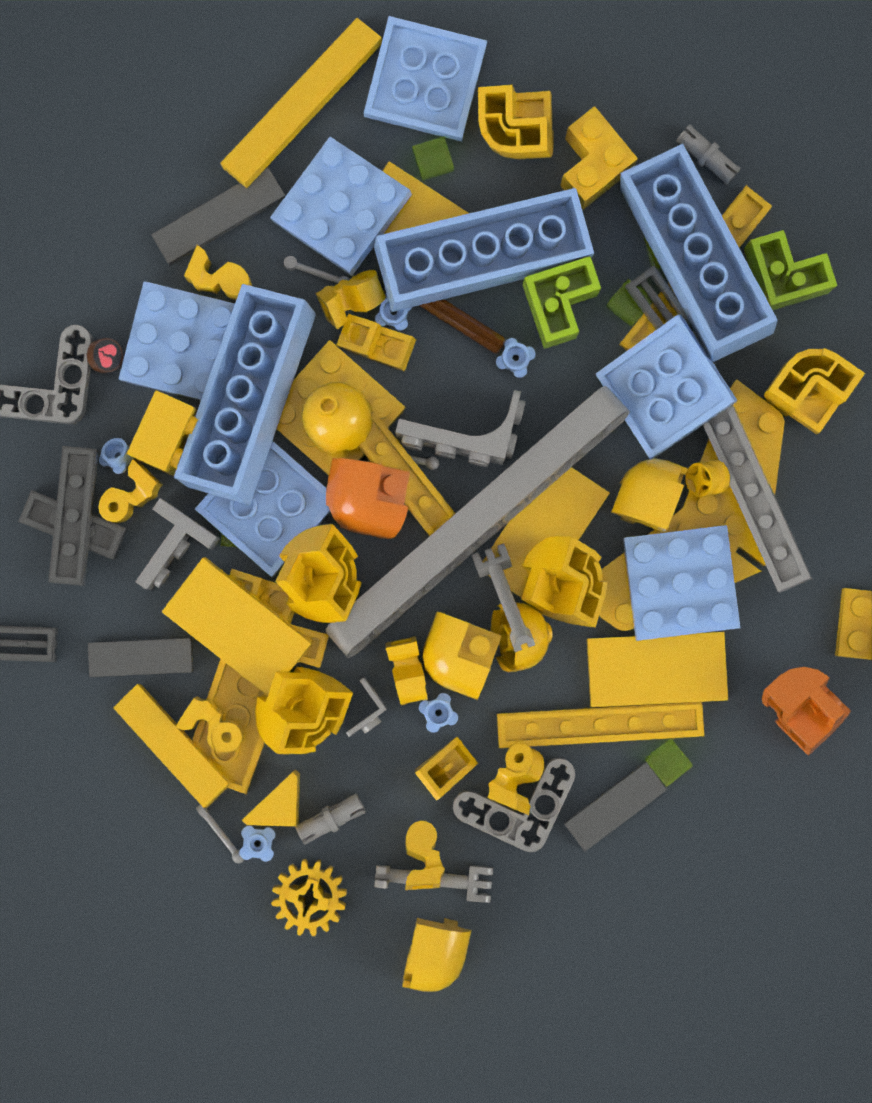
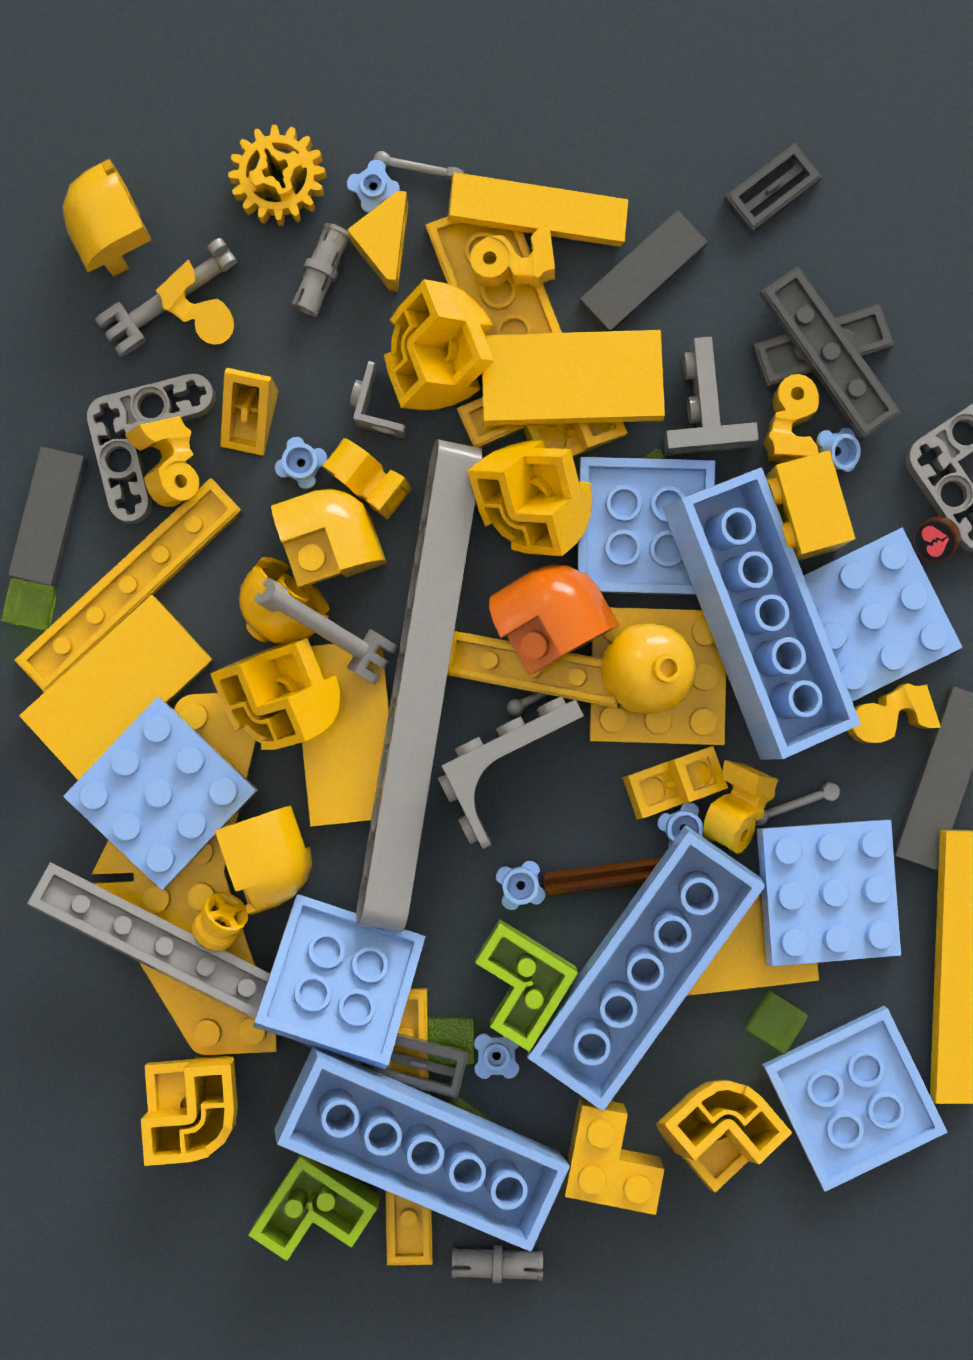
camera: 145 degrees right, 0 degrees up
none -> light blue plate [474,1033,519,1079]

